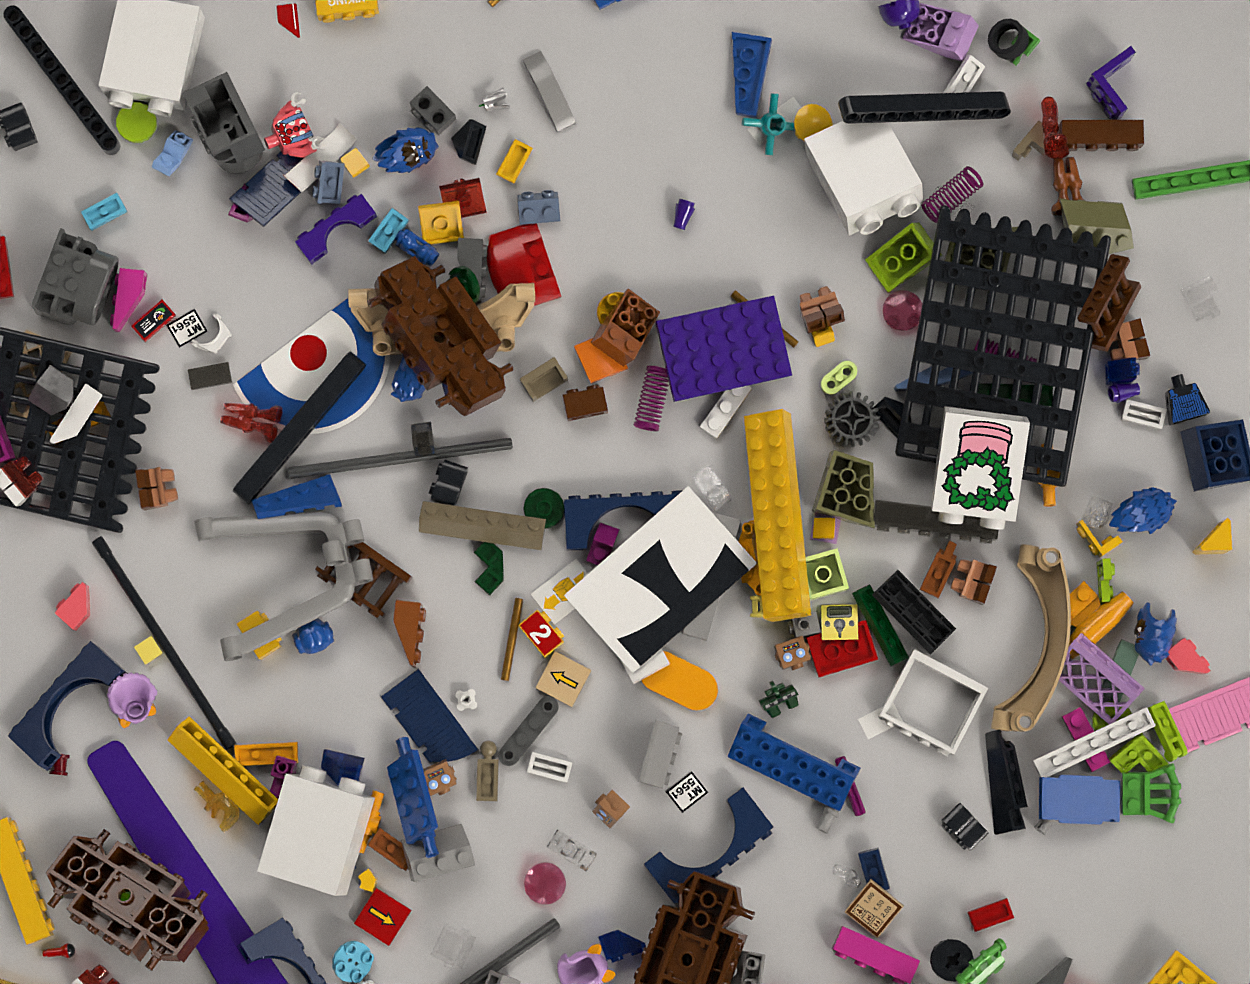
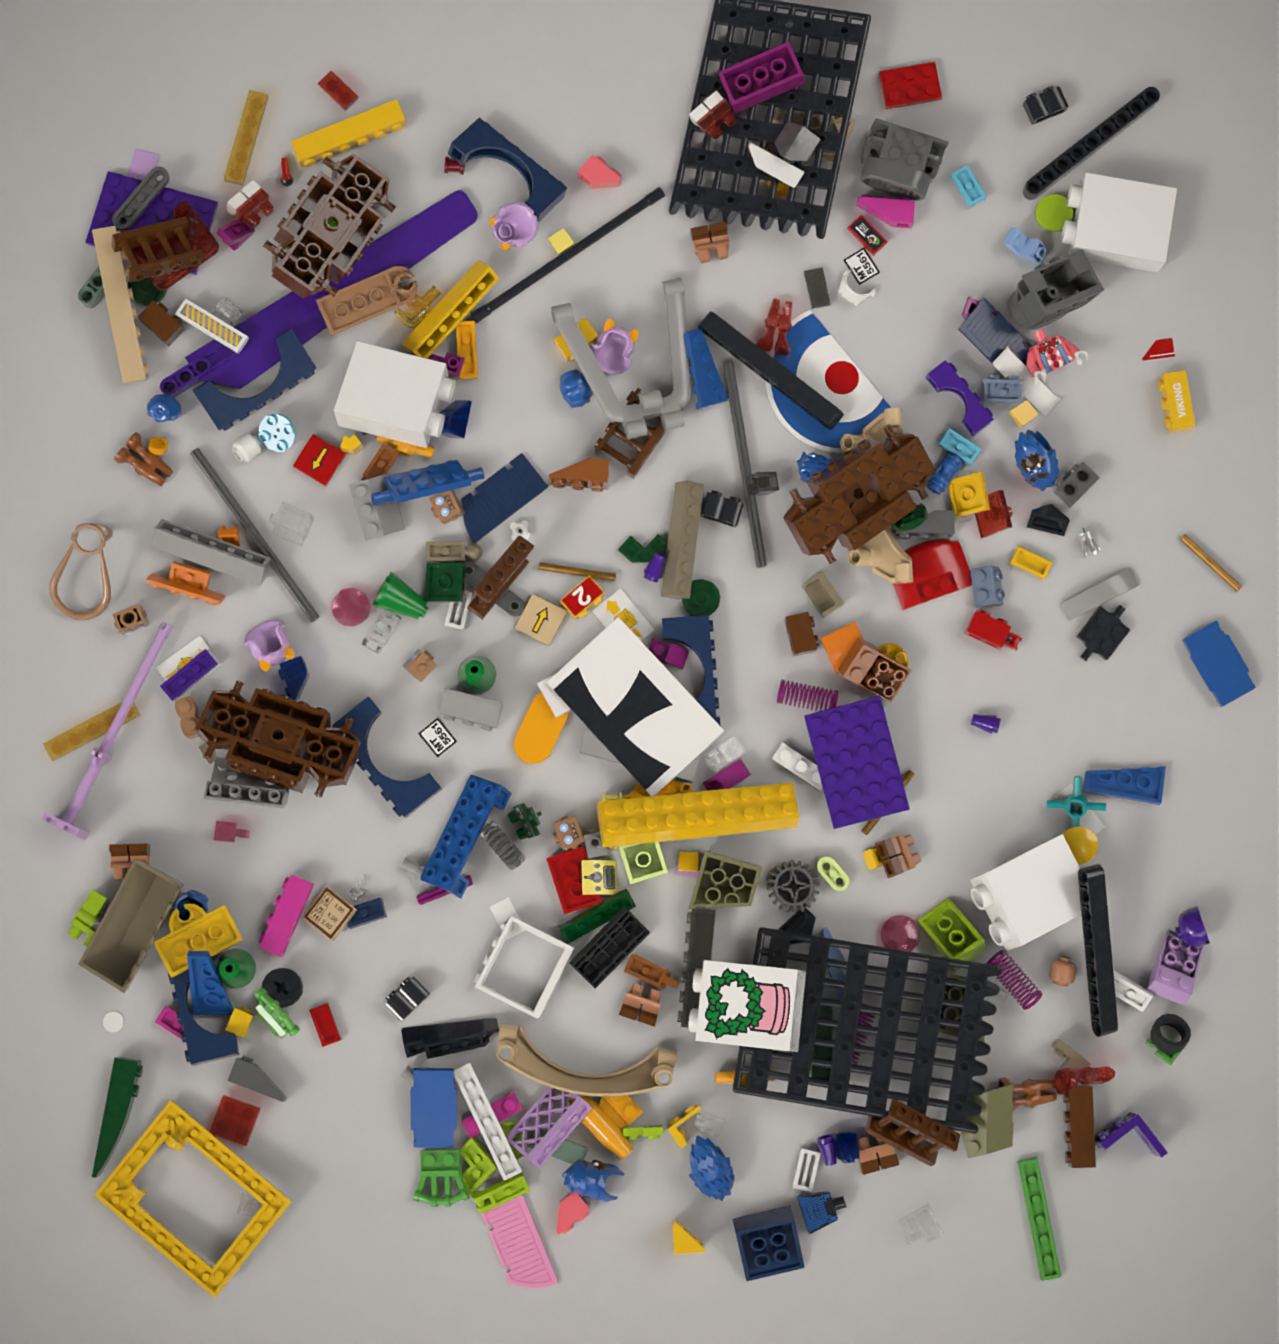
camera: 85 degrees right, 0 degrees up
none -> medium nougat plate [315,266,417,336]
none -> green cone [372,571,428,619]
none -> dark green tile [424,563,466,603]
none -> green cone [457,656,497,695]
none -> reddish brown fence [467,535,534,620]
none -> dark grey gear [480,821,525,870]
none -> lavender hair [590,318,639,375]
none -> dark purple cone [643,552,666,582]
none -> magenta slope [703,758,751,791]
none -> red brick [964,610,1023,651]
none -> nougat head [1049,956,1077,987]
none -> black plate [1075,605,1130,662]

